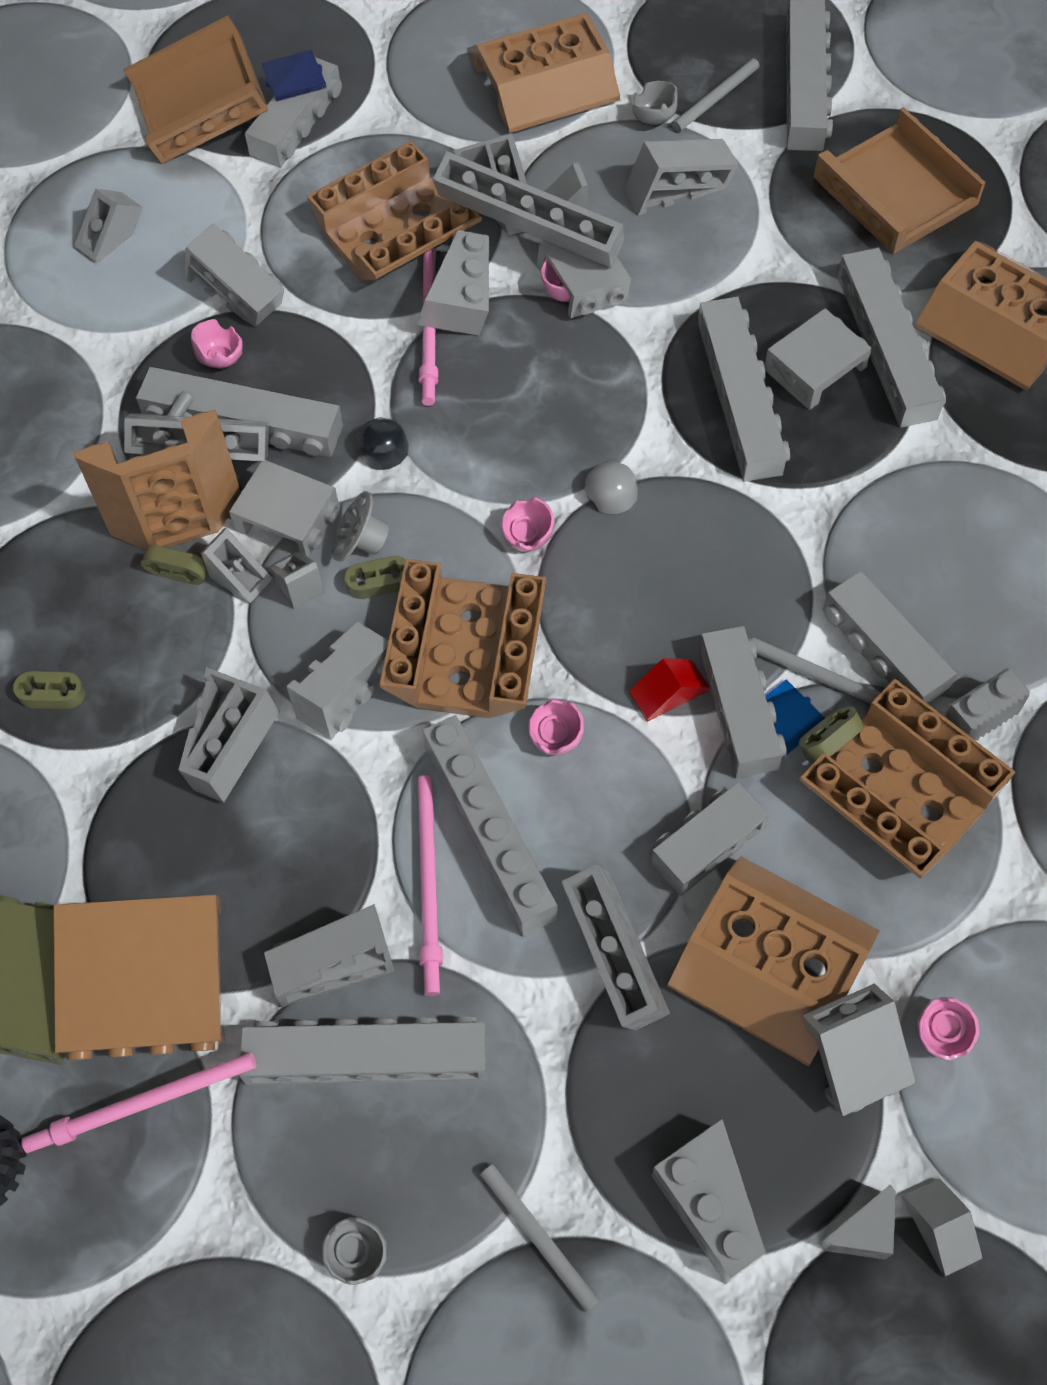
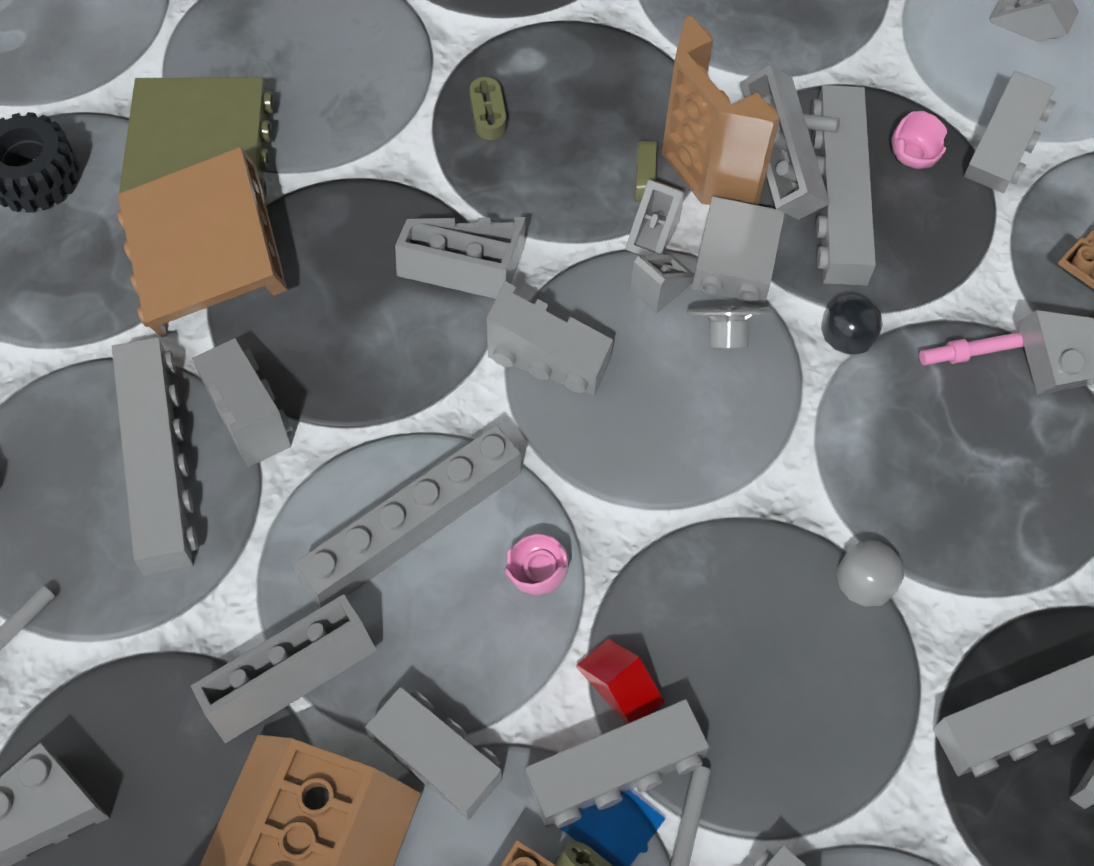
camera: 75 degrees right, 0 degrees up
bright pink bar [22,1052,256,1153] -> none
olive beam [345,556,405,599] -> none
medium nougat slope [380,558,547,719] -> none
bright pink bar [417,775,443,997] -> none
bright pink hair [501,497,554,552] -> none

